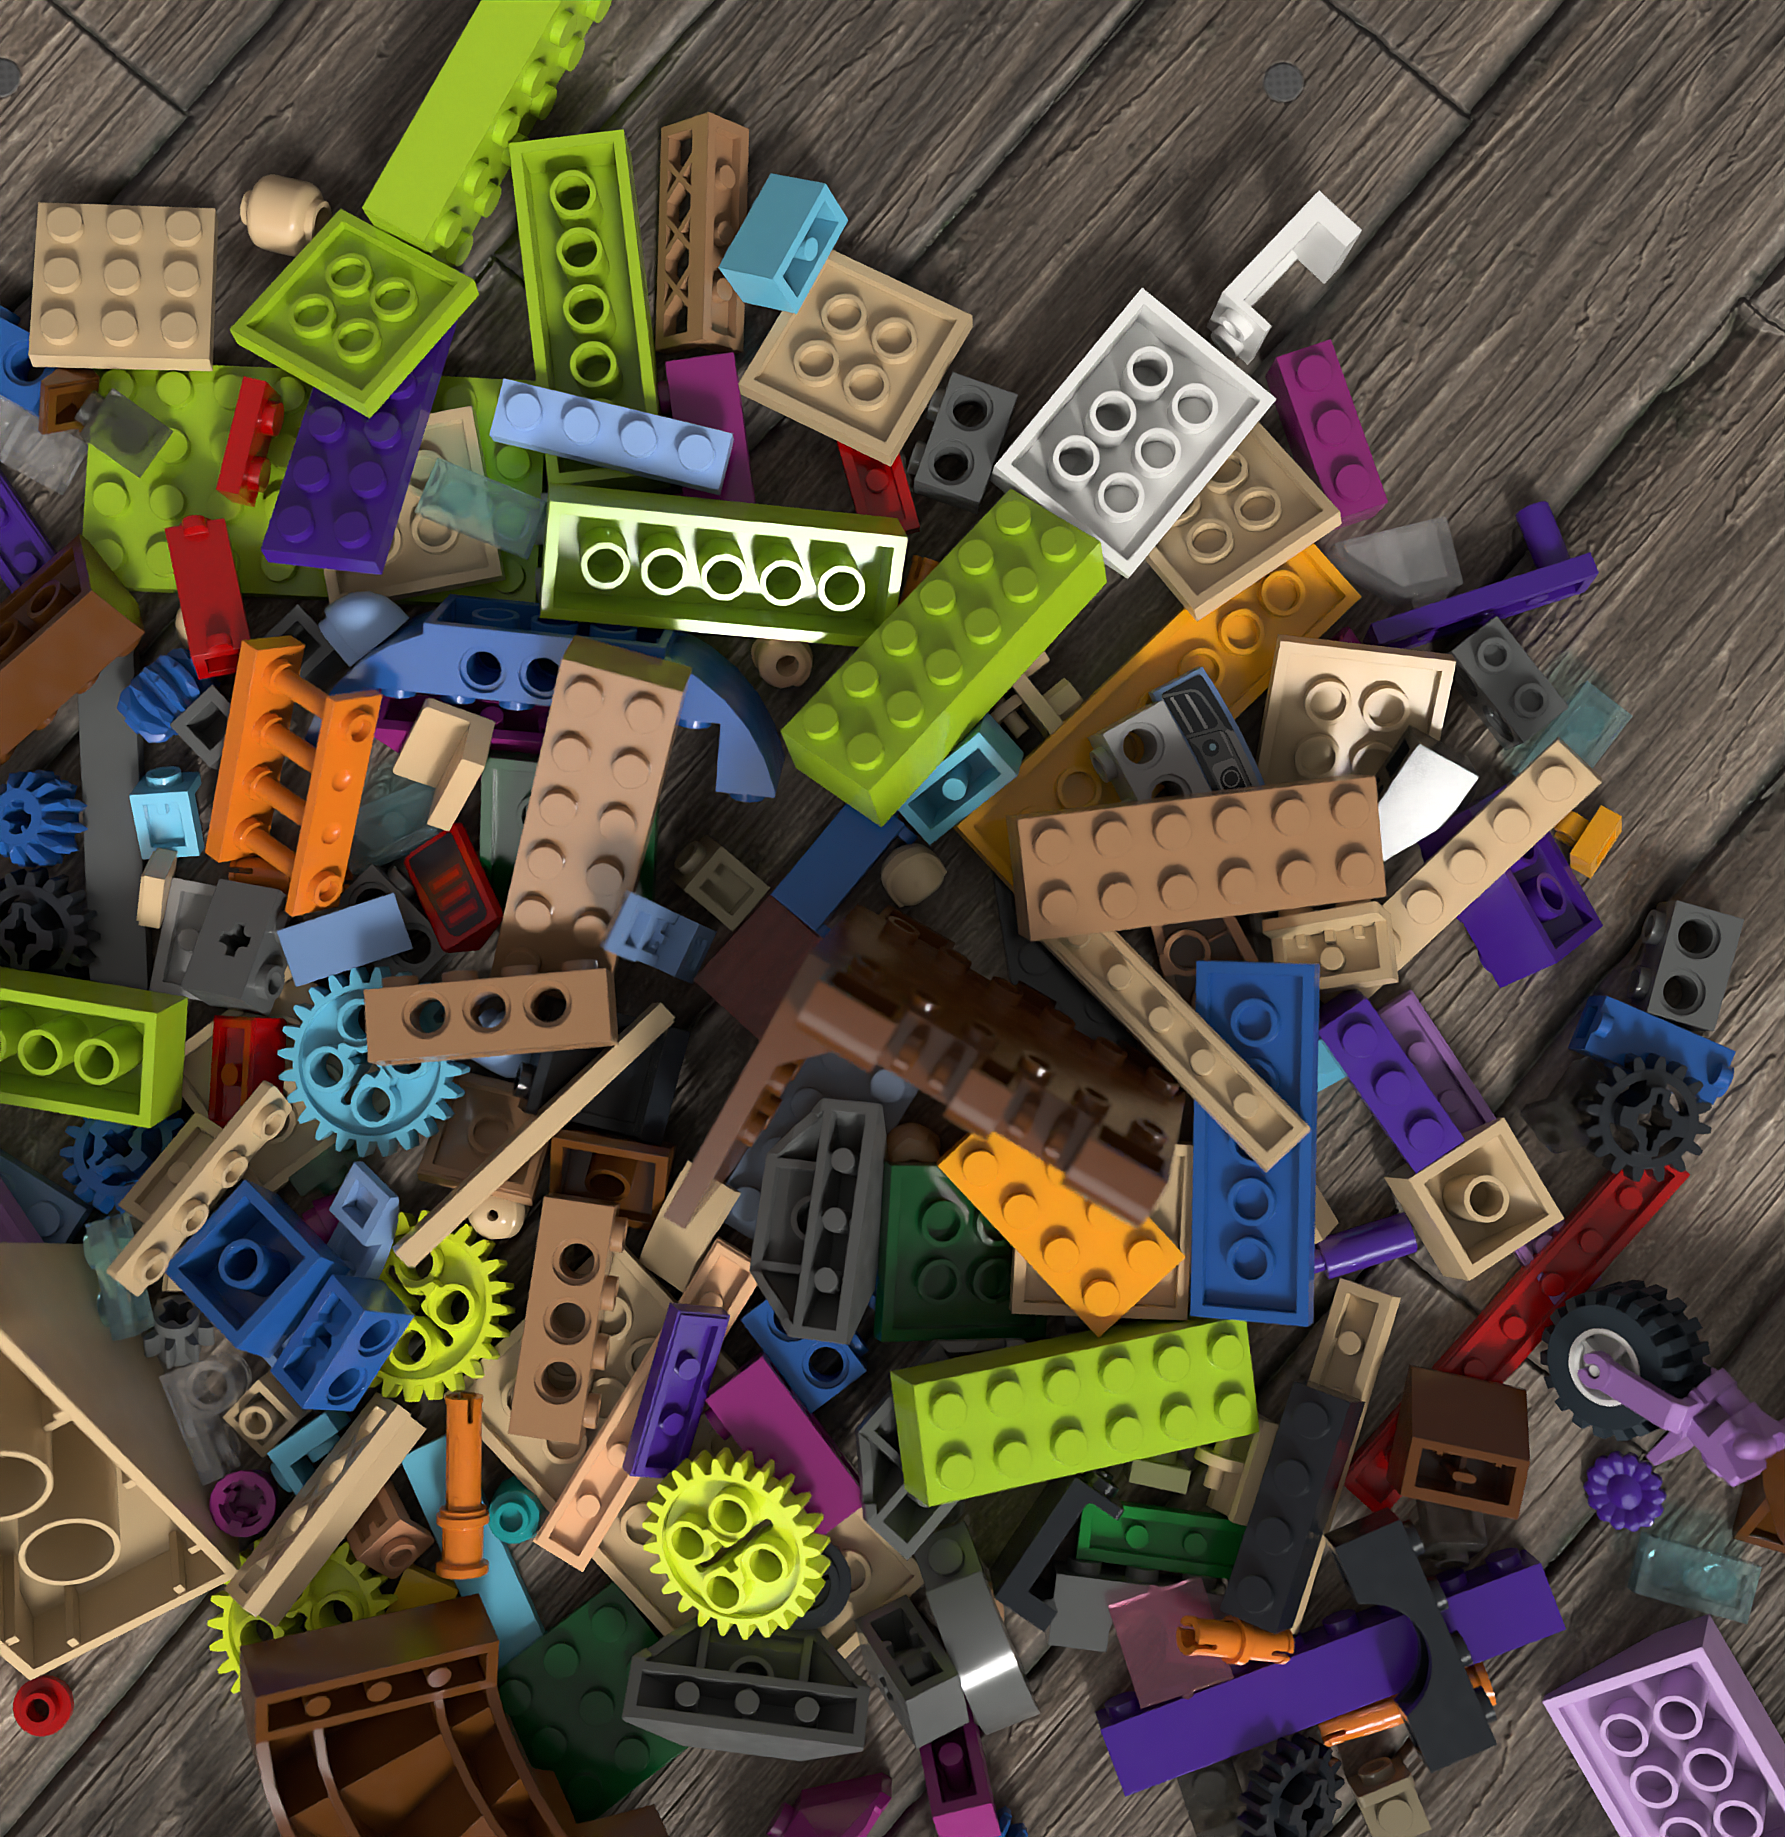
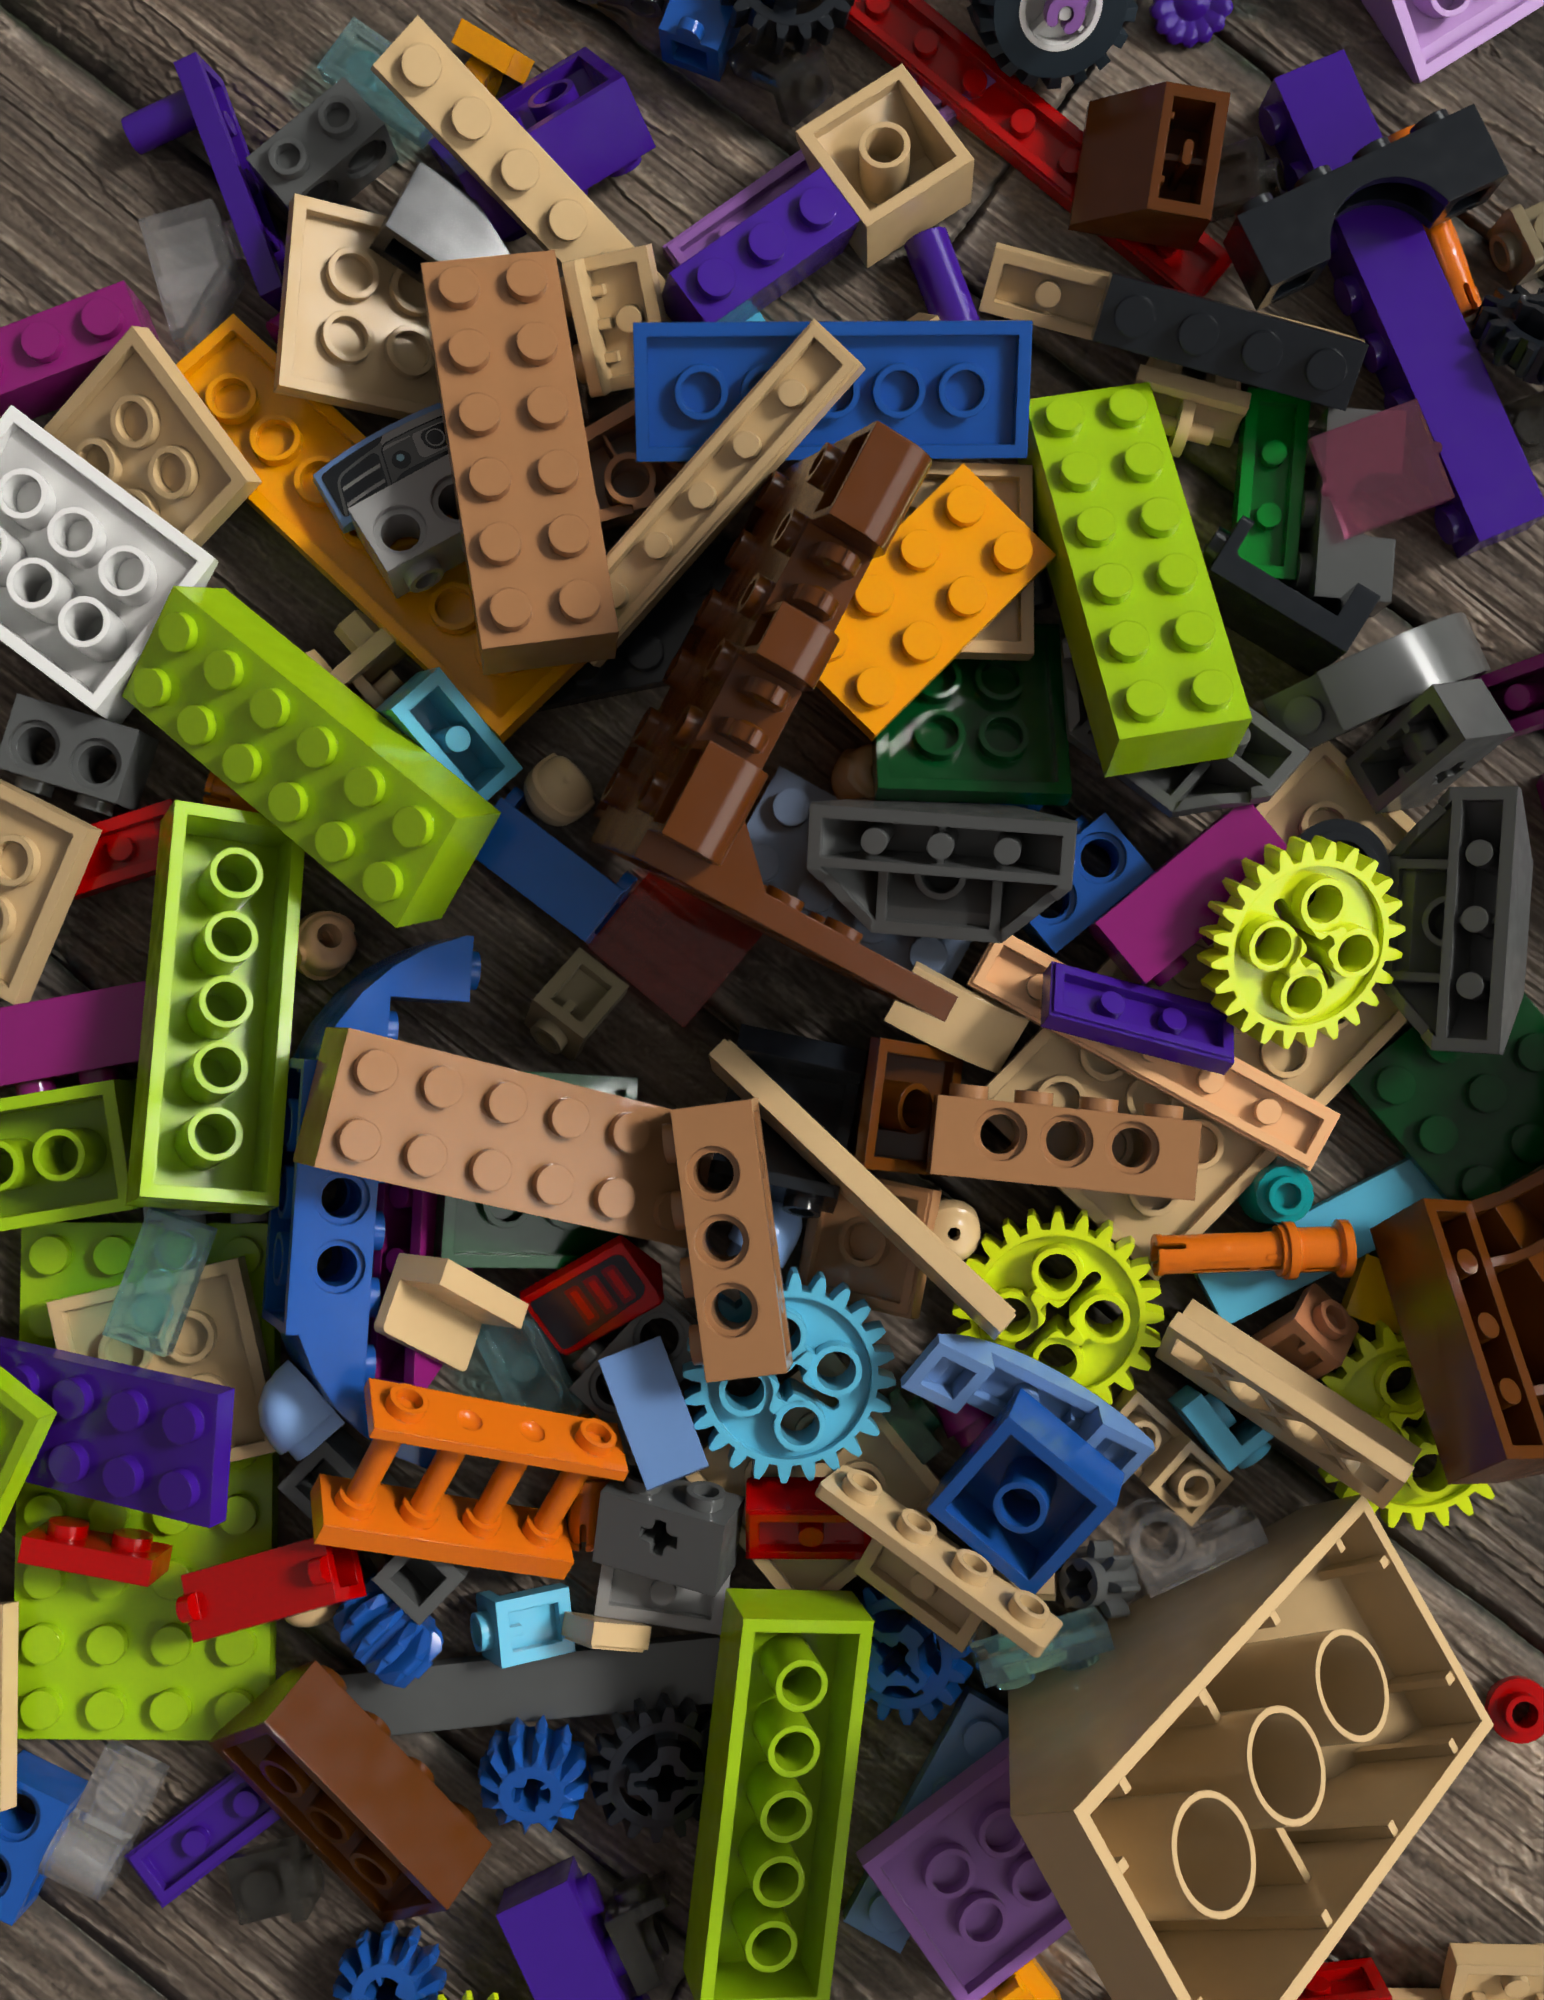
camera: 85 degrees left, 0 degrees up
reddish brown slope [38,368,100,435] -> none
clear smoke bracket [74,388,173,478] -> none
magenta hat [209,1469,279,1537] -> none
blue brick [270,1274,415,1411] -> none
light blue plate [490,379,734,495] -> none
medium blue slope [599,890,717,984] -> none
olive plate [1123,1451,1191,1494] -> none
orange pin [1176,1615,1294,1665] -> none

